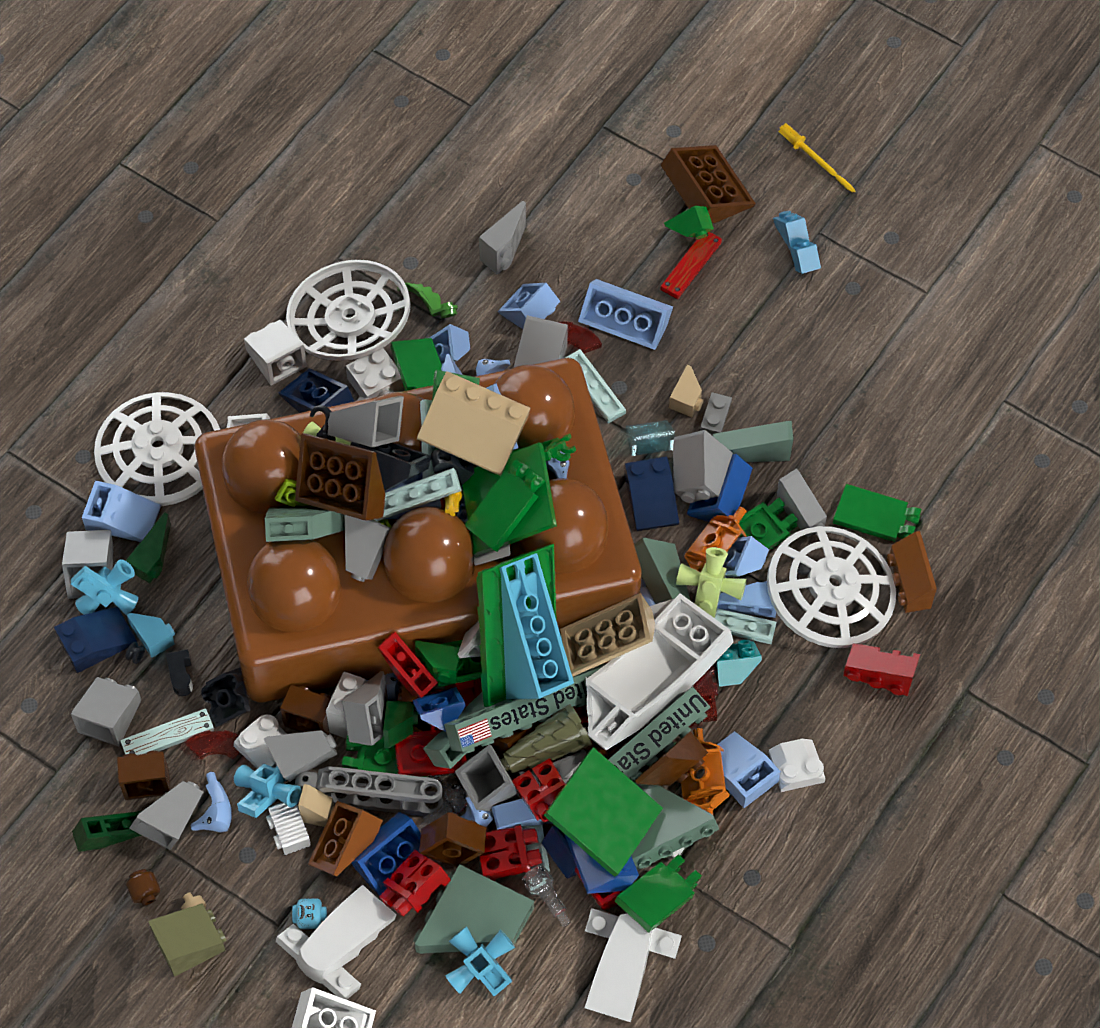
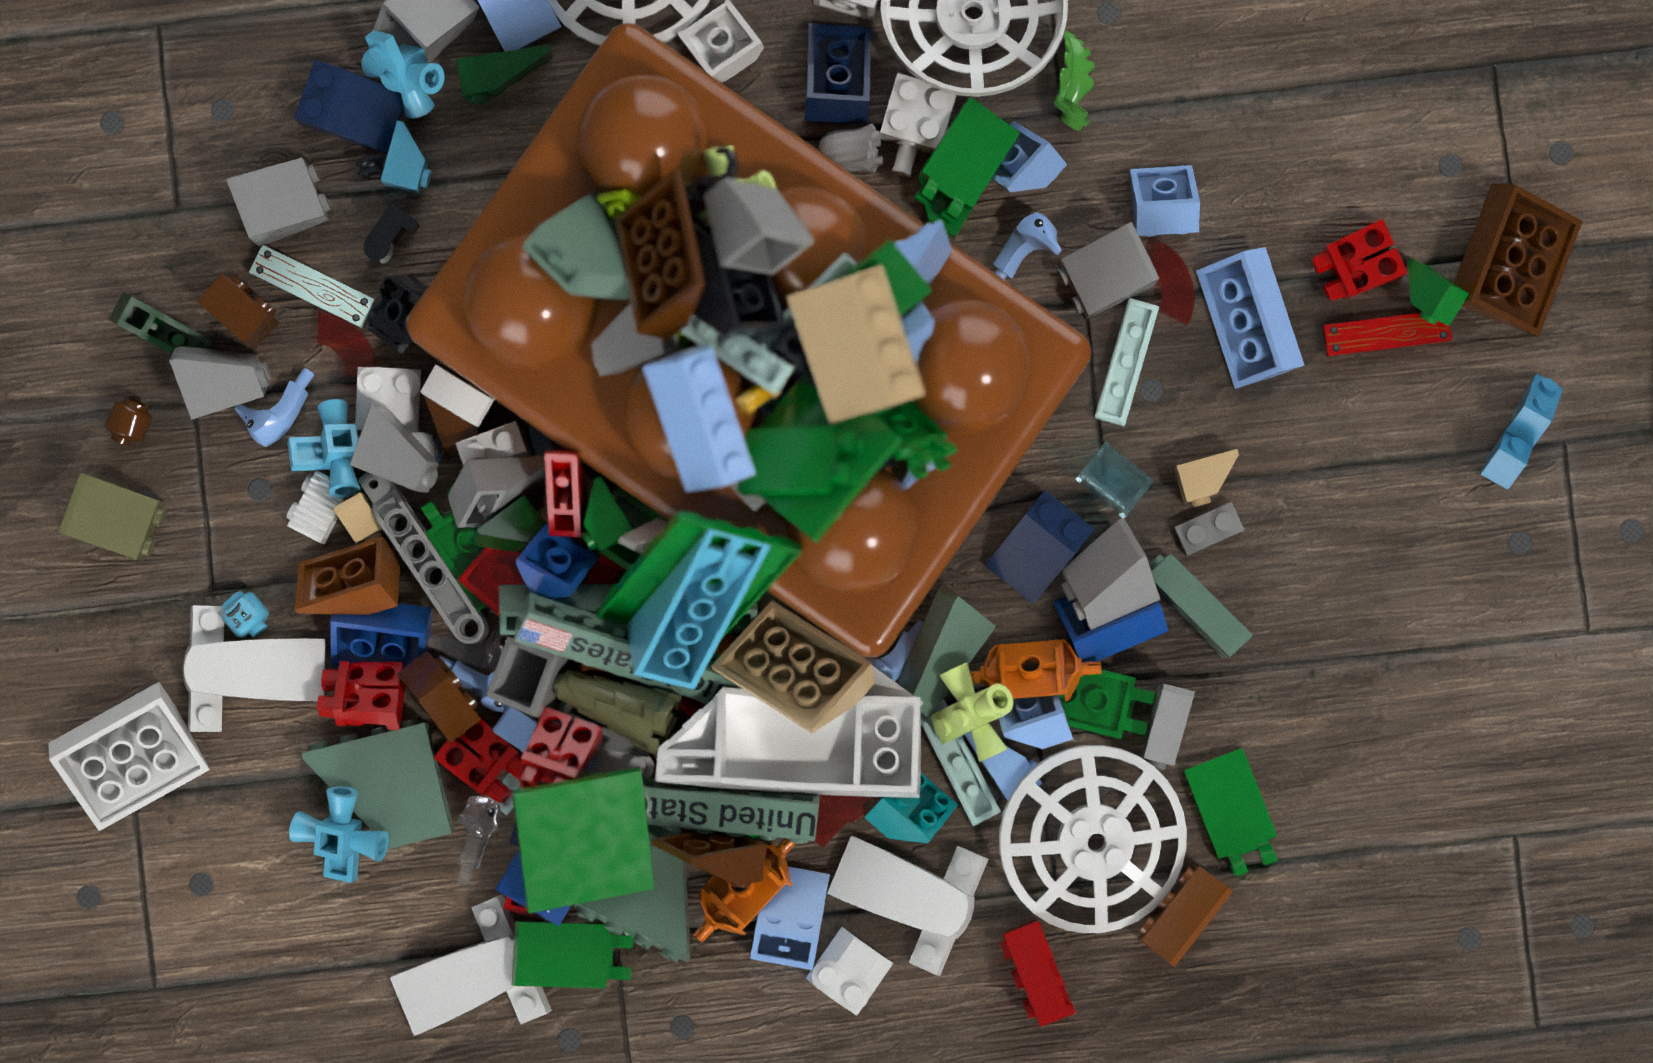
camera: 50 degrees right, 25 degrees up
tan tile [181,893,206,910] -> none
light grey slope [479,201,526,274] -> none
none -> white slope [420,365,494,427]
none -> light blue slope [642,343,755,492]
none -> white slope [827,835,989,976]
none -> red hips [1310,218,1408,301]

